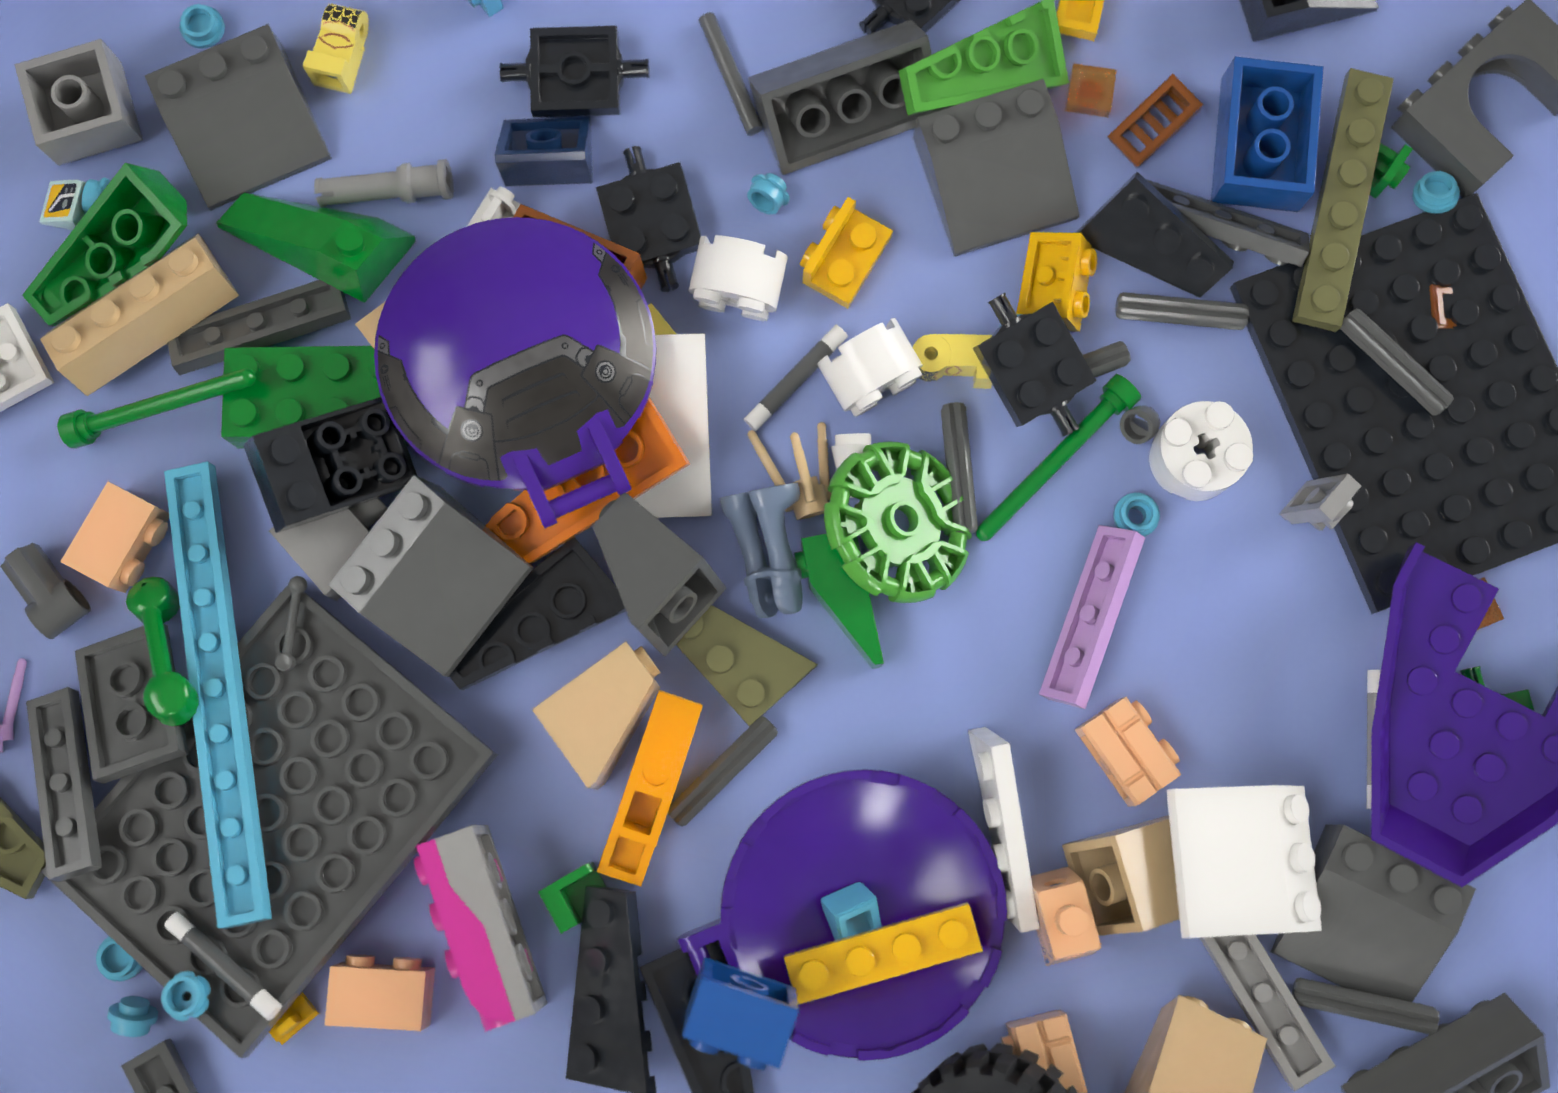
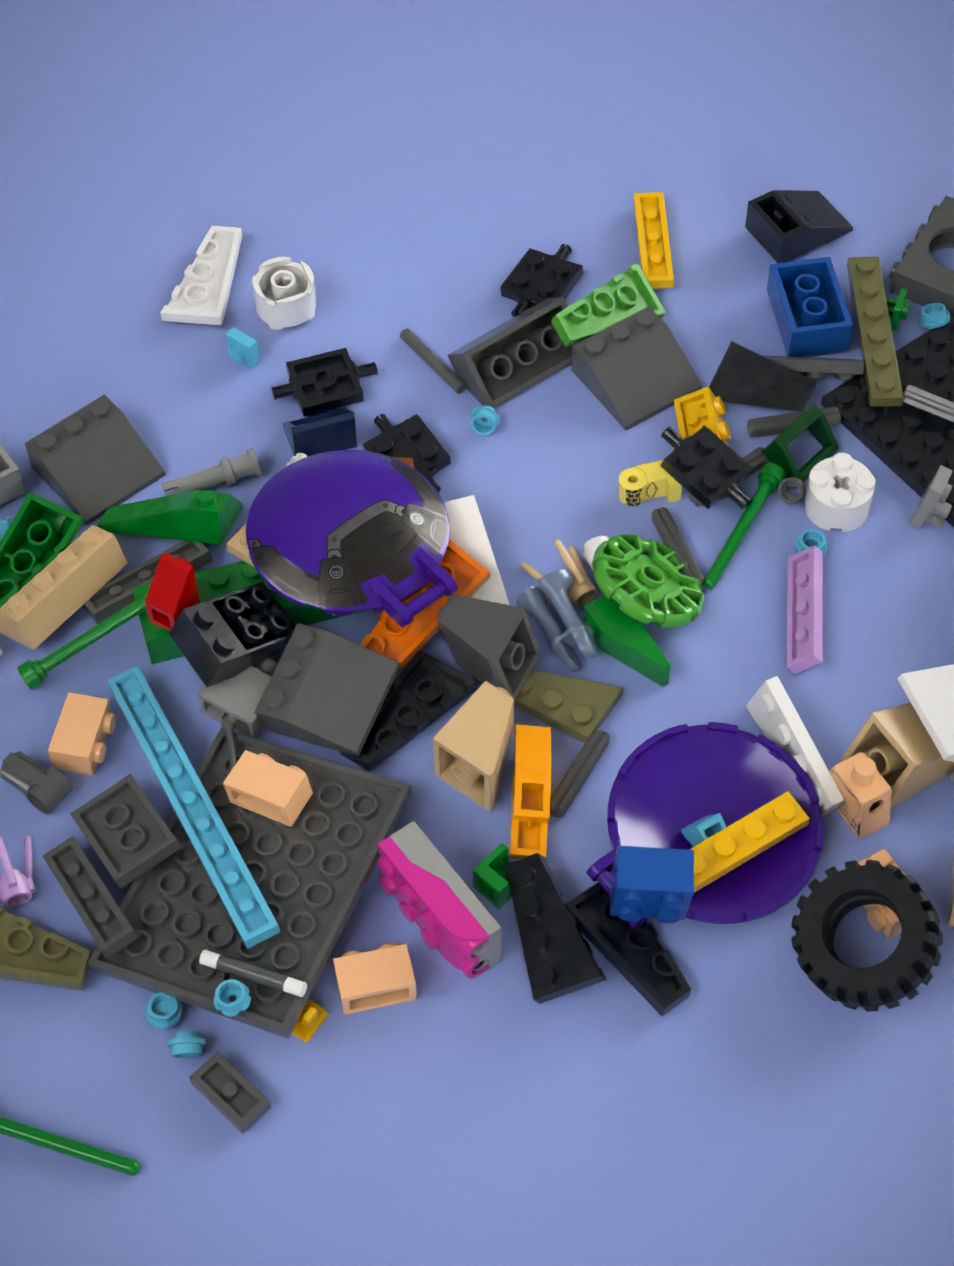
camera: 15 degrees left, 25 degrees down
green piece [126,576,199,726] -> none
medium azure plate [180,4,225,49] -> none
light yellow leg [303,3,369,94] -> none
white brick [688,235,788,321] -> none
dark grey bar [743,325,848,431] -> none
yellow bracket [800,197,893,309] -> none
white brick [817,318,923,417] -> none
clear orange plate [1065,63,1117,118] -> none
light nougat brick [1075,697,1181,807] -> none
dark orange slope [1107,74,1203,168] -> none
none -> red slope [145,552,200,632]
none -> light nougat brick [223,750,313,827]
none -> dark green tile [761,404,839,483]

